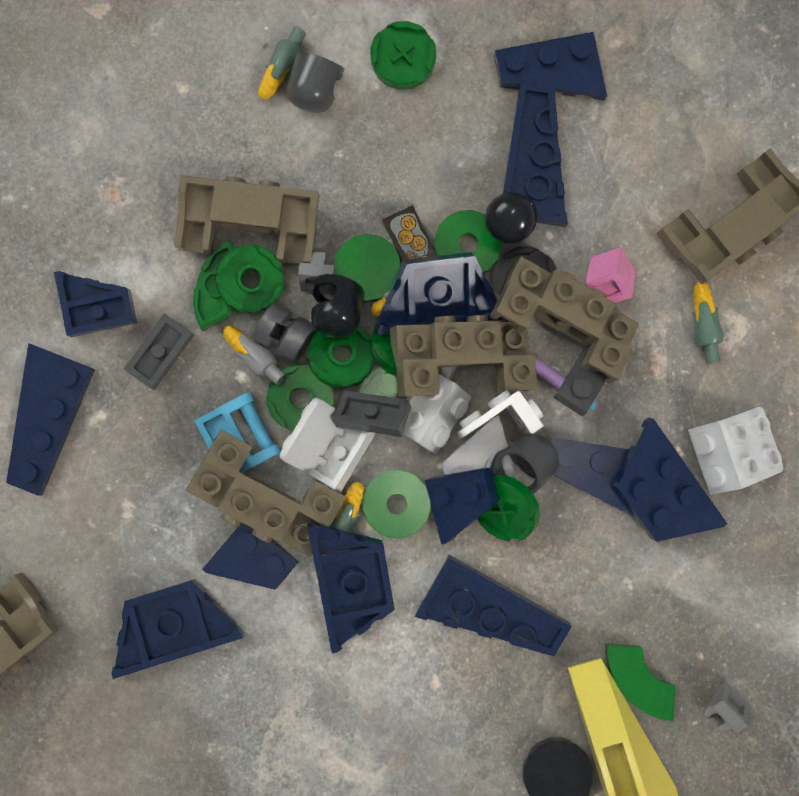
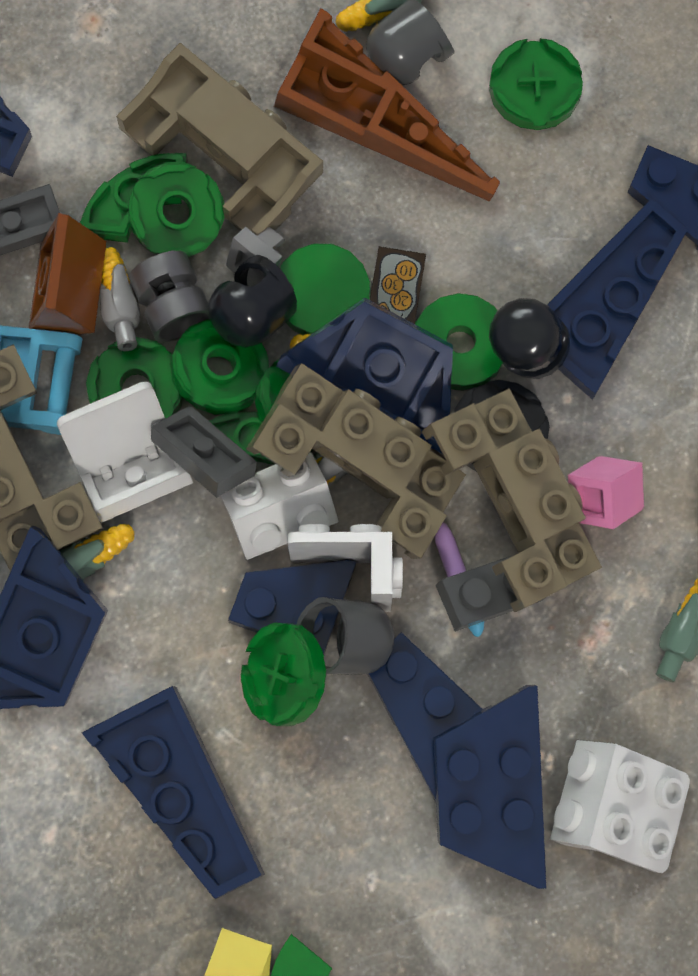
camera: 30 degrees right, 10 degrees down
green tile [363,470,431,538] -> none
dark blue wing [425,467,499,544] -> none
none -> dark orange slope [29,213,107,334]
none -> dark orange wedge [274,8,500,202]

